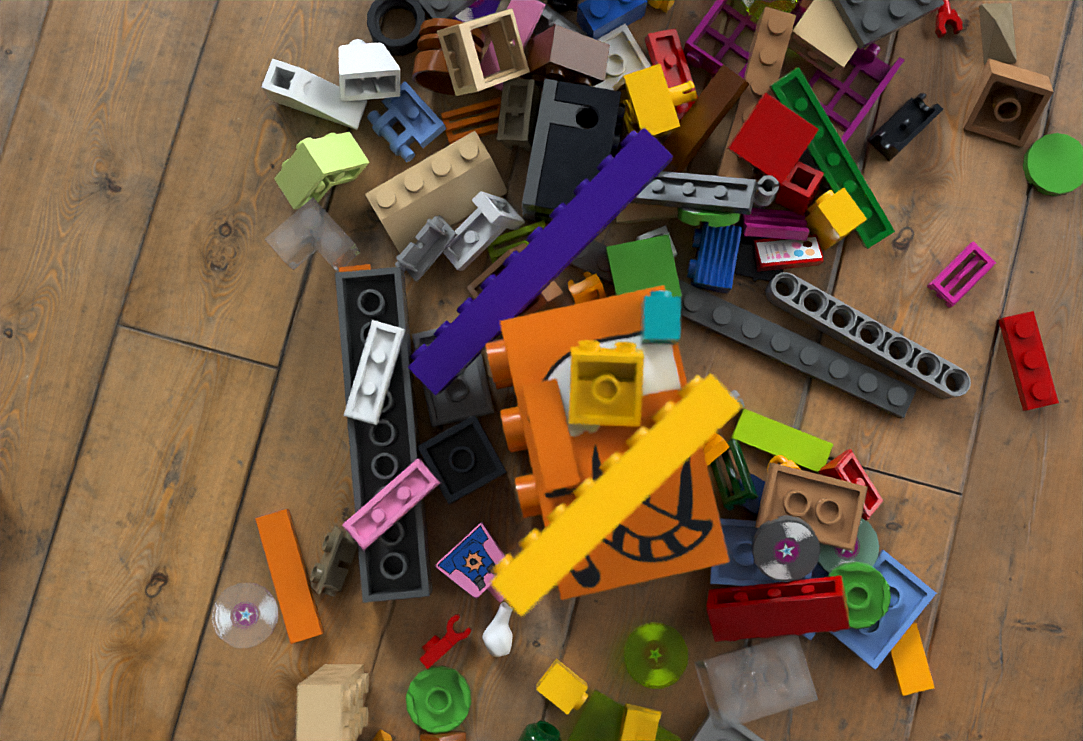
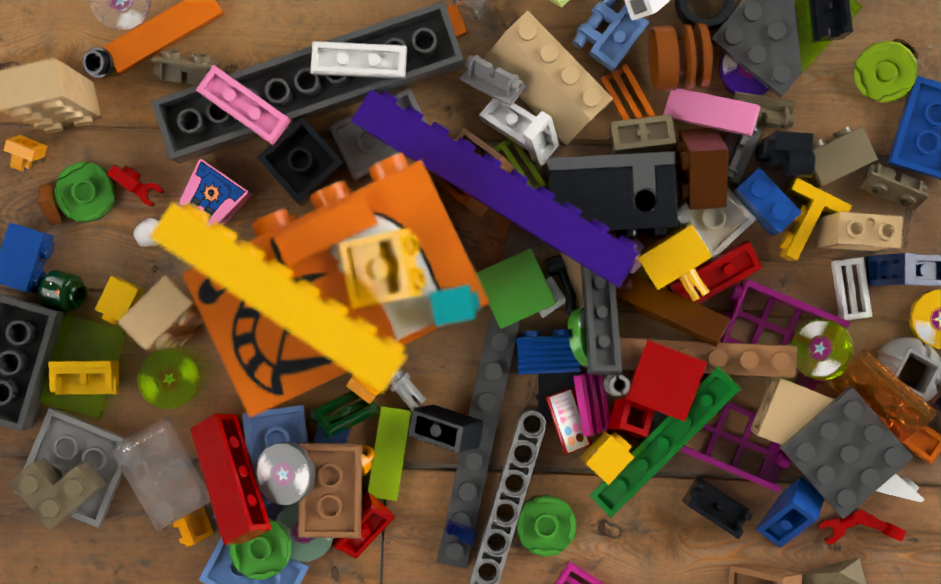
camera: 75 degrees right, 5 degrees up
tan window [437,8,530,96] -> none
light orange tile [568,272,607,305] -> none
none -> black plate [83,47,113,78]
none -> tan brick [117,275,206,350]
none -> light orange tile [173,506,214,547]
none -> black brick [409,404,484,454]
none -> clear blue tile [444,519,477,546]
none -> bright green tile [516,494,577,557]
none -> black piece [545,255,577,316]
none -> blue slope [756,477,824,548]

